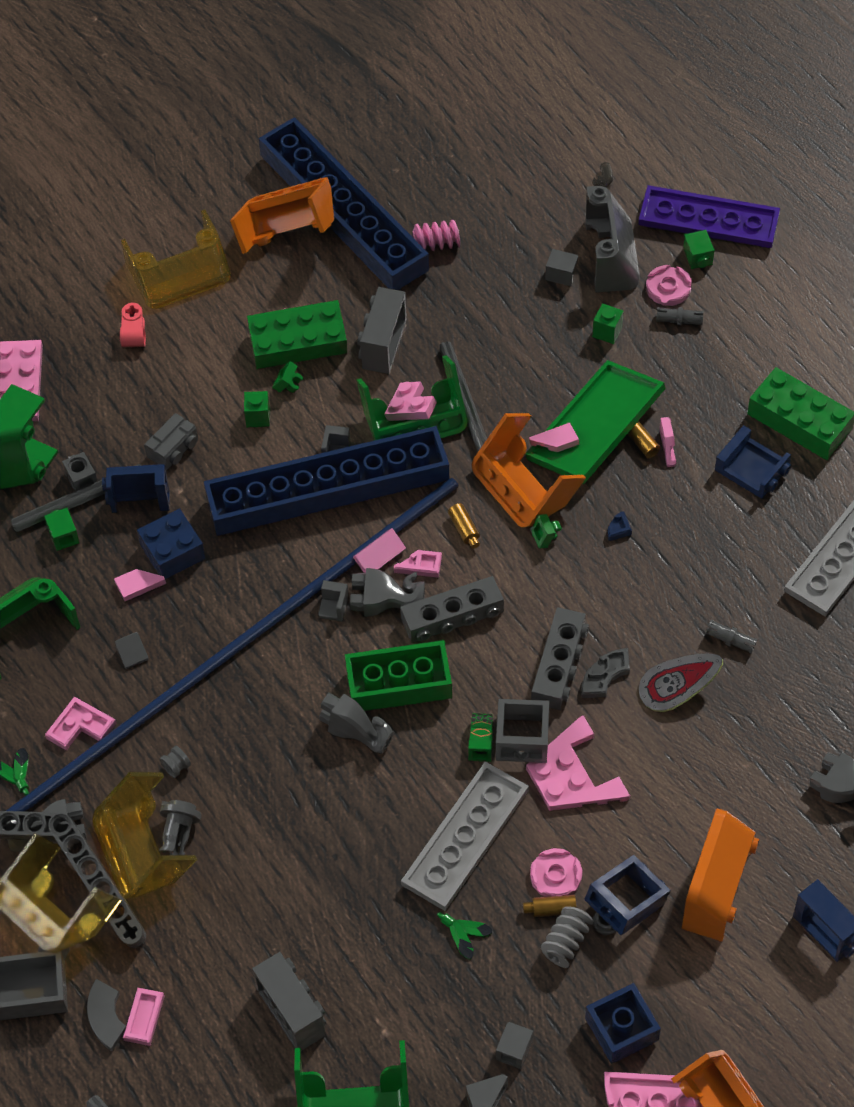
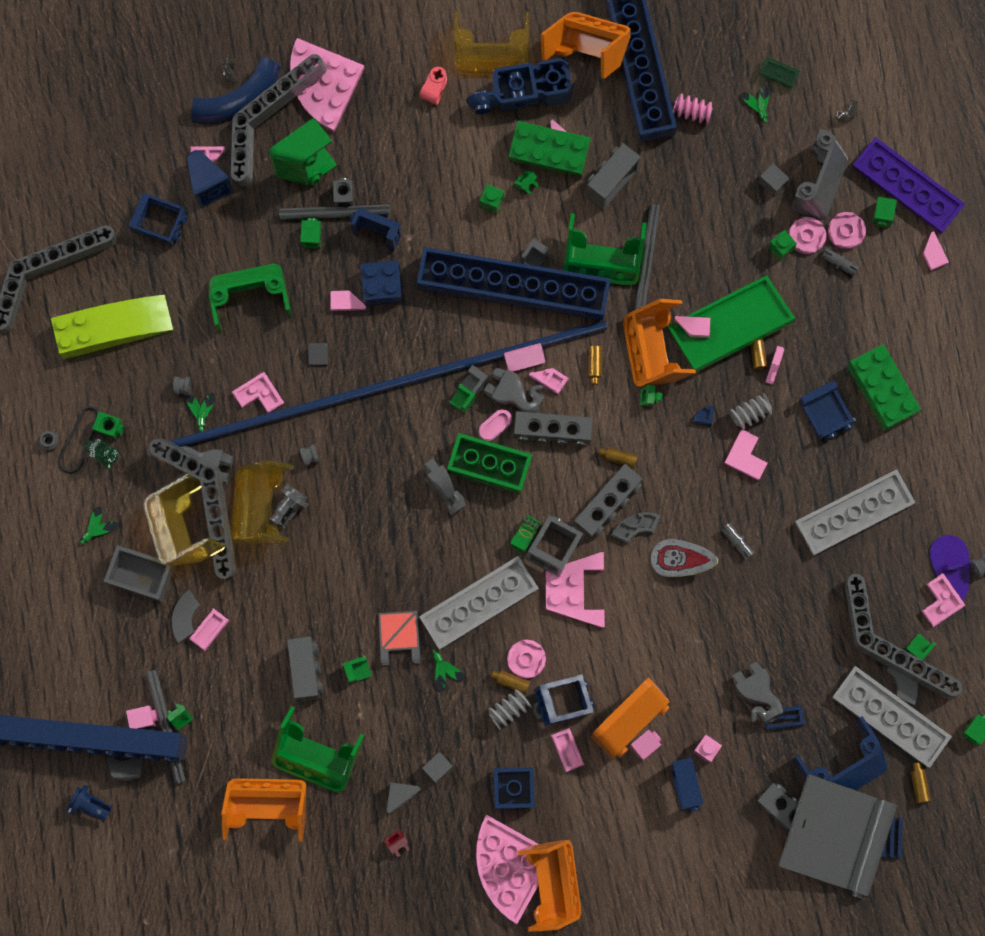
camera: 25 degrees right, 20 degrees up
dark grey brick [144,413,198,470] -> none
bright pink plate [384,382,437,421] -> none
none -> green panel [343,656,372,684]
none -> coral flag [378,611,420,666]
none -> green panel [449,384,476,414]
none -> dark blue brick [466,58,573,114]
none -> bright pink tile [479,410,512,442]
none -> bright pink tile [551,728,584,772]
none -> pearl gold cylinder [599,447,638,469]
none -> bright pink brick [630,730,661,761]
none -> bright pink brick [693,735,722,764]
none -> bright pink tile [724,429,767,481]
none -> light grey piece [729,393,772,430]
none -> green piece [741,86,769,123]
none -> clear green plate [759,57,800,90]
none -> bright pink tile [789,217,826,255]
none -> bright pink tile [923,232,949,271]

